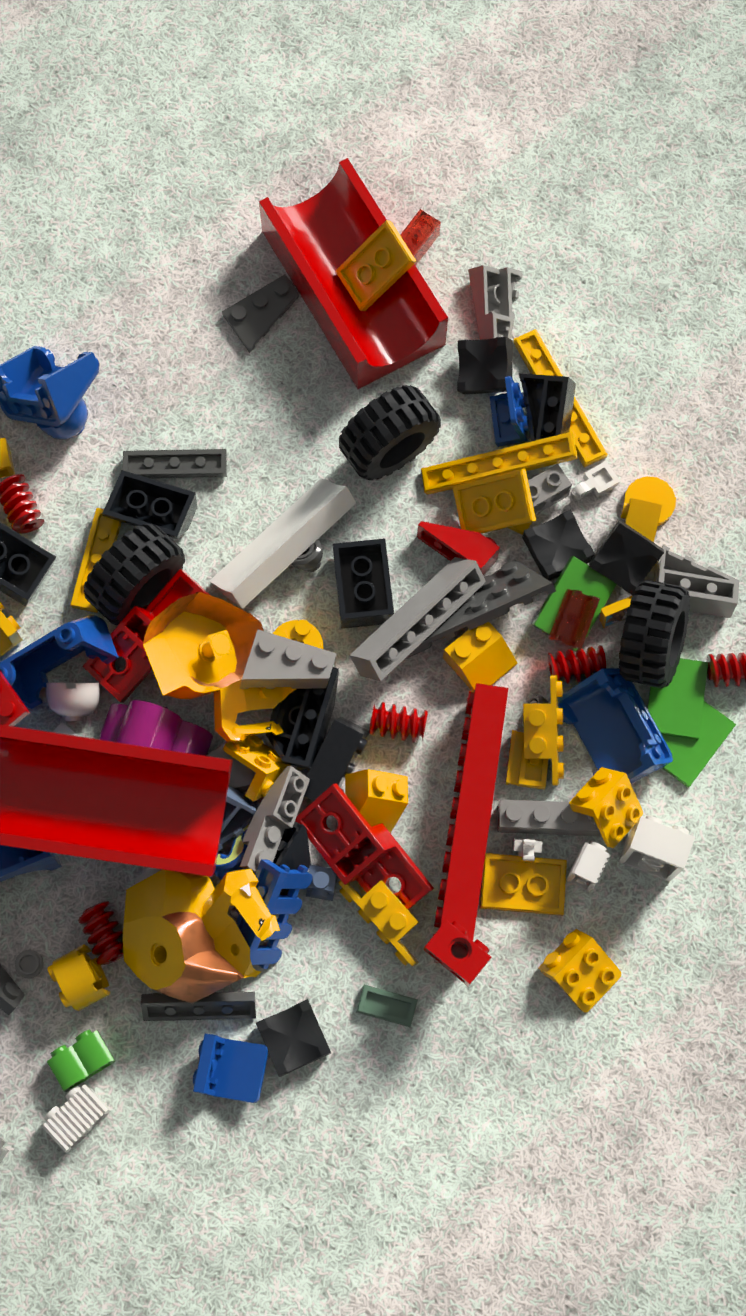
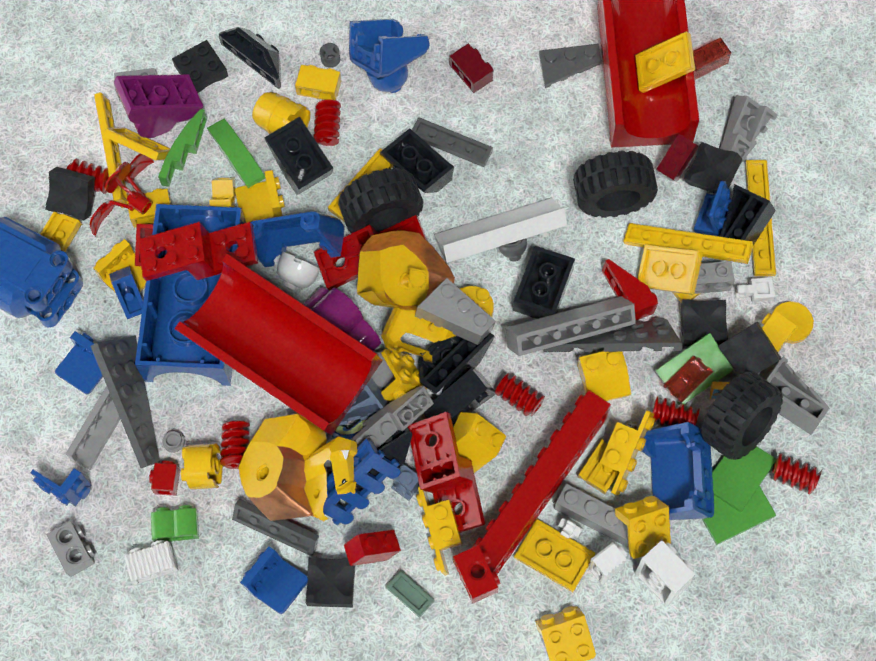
camera: 30 degrees right, 5 degrees down
none -> red brick [149,461,180,496]
none -> red brick [344,530,401,566]
none -> dark red brick [449,43,494,94]
none -> dark red brick [656,134,699,182]

